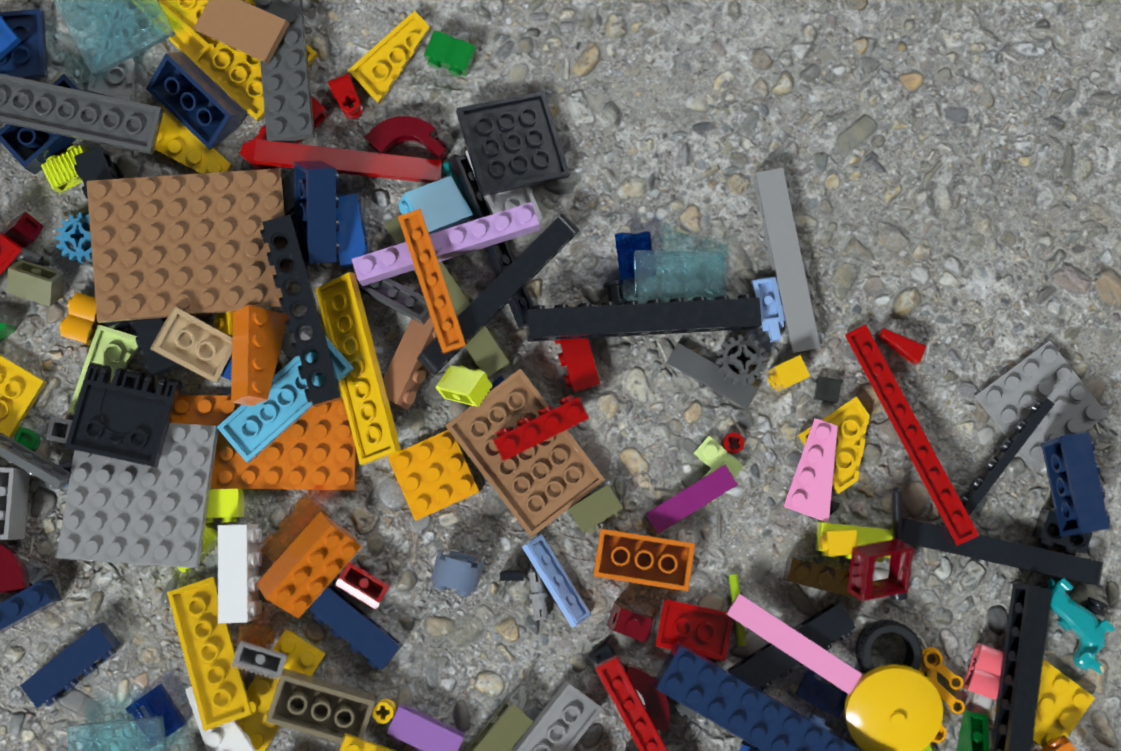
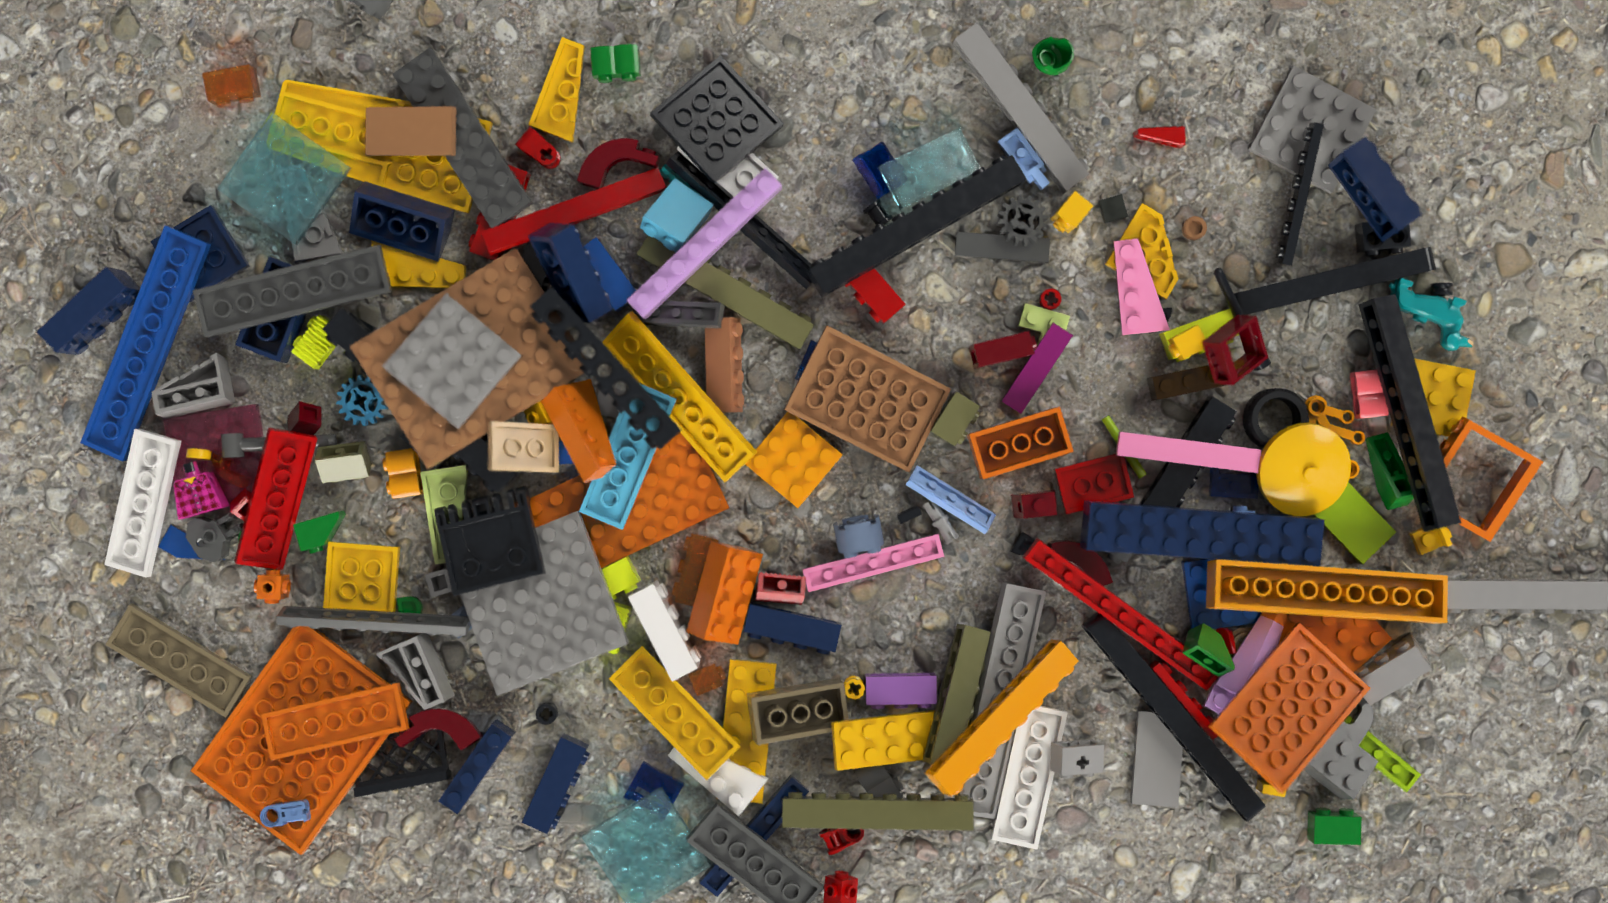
camera: 30 degrees left, 5 degrees up
light grey brick [231,641,287,680] -> none
orange plate [398,209,466,354] -> none
black beam [417,214,580,376] -> none
neon yellow brick [435,365,492,407] -> none
red brick [493,395,589,461] -> none
red plate [845,324,979,546] -> none
none -> light grey plate [382,293,522,429]
none -> black bush [536,702,558,725]
none -> bright pink plate [802,534,944,592]
none -> dark red brick [969,331,1037,369]
none -> green hair [1032,37,1074,76]
none -> medium nougat tile [1182,216,1207,240]

